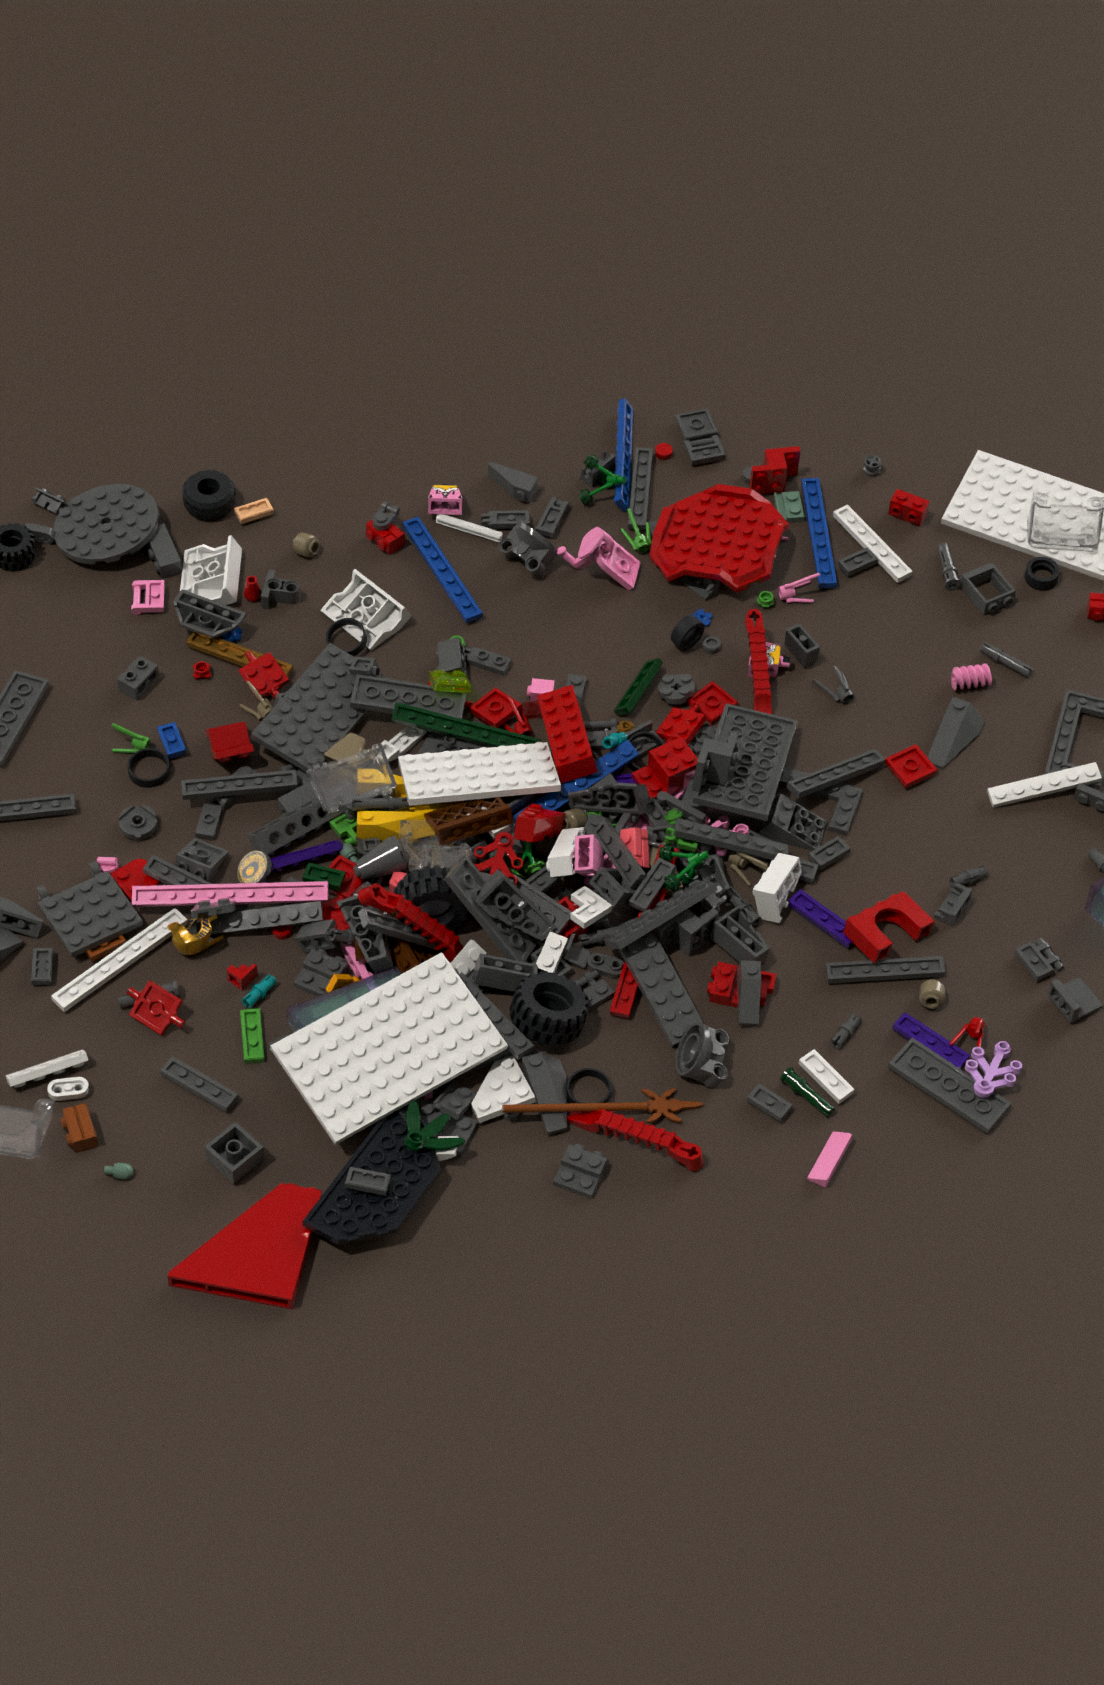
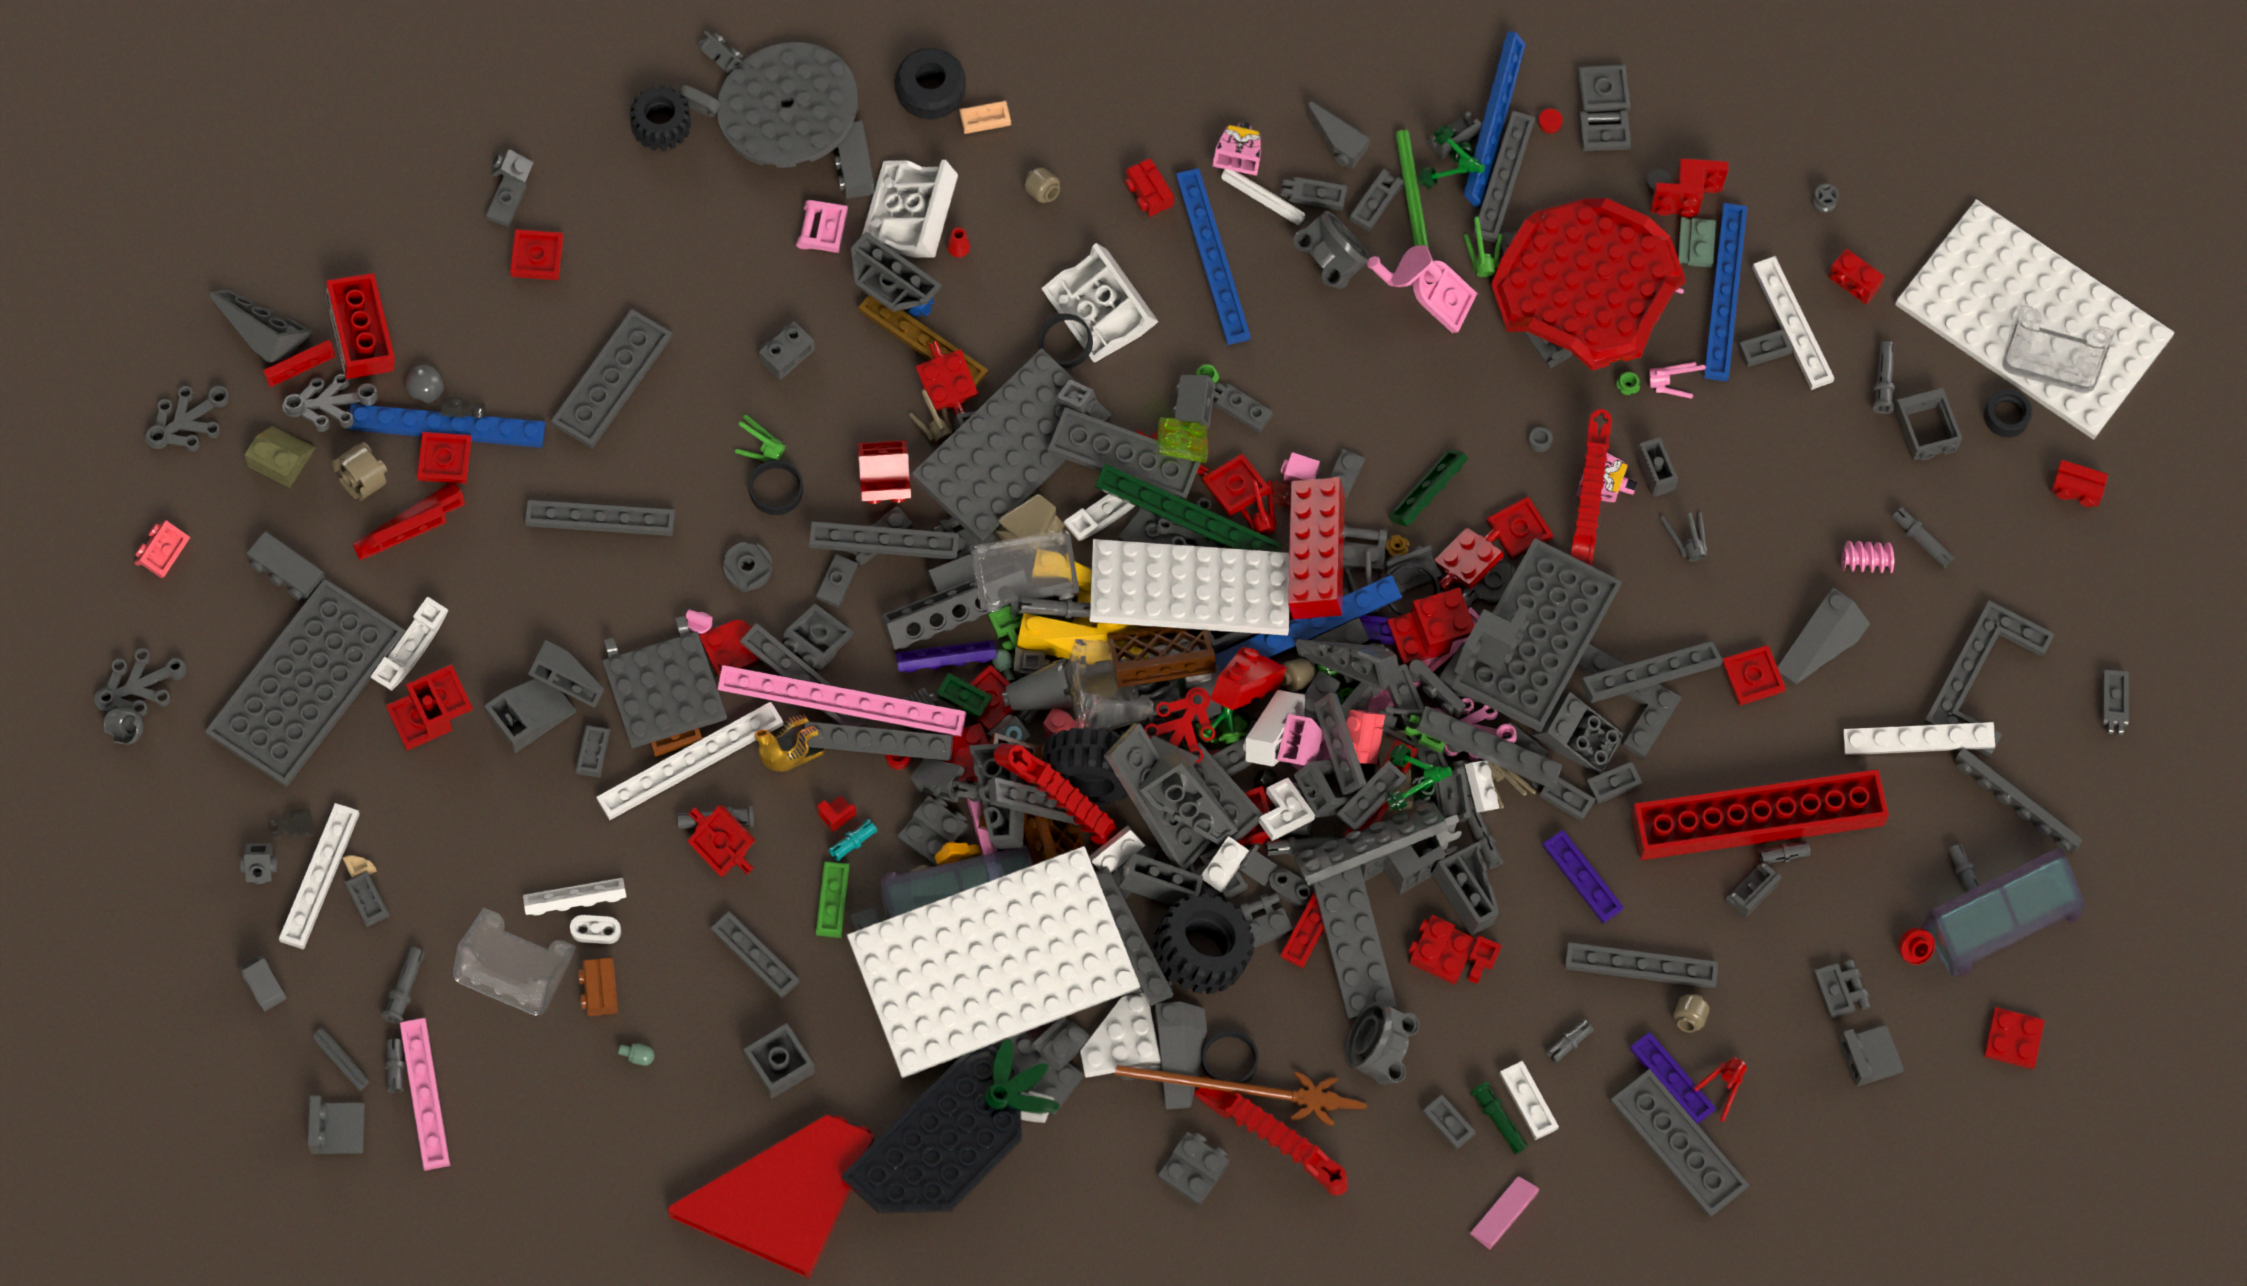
camera: 10 degrees right, 15 degrees up
blue plate [157,722,186,759] -> none
dark grey wing [191,898,236,919] -> none
red plate [193,661,211,679] -> none
tile [237,850,272,883] -> none
dark grey tile [261,569,300,609] -> none
dark grey plate [345,1167,391,1196] -> none
dark grey plate [372,501,401,531] -> none
teal pin [602,732,628,749] -> none
dark grey plate [658,674,696,704] -> none
bright green plate [664,809,683,824] -> none
black tyre [671,615,705,651] -> none
blue plant [691,609,712,627] -> none
dark grey slope [737,960,761,1026] -> none
white wedge [753,853,802,923] -> none
red arch [843,891,934,963] -> none
lavender plant [965,1041,1022,1098] -> none
none -> bright green axle [1396,130,1429,248]
none -> white plate [1465,760,1499,813]
none -> red brick [1631,769,1889,860]
none -> red plate [1898,927,1936,965]

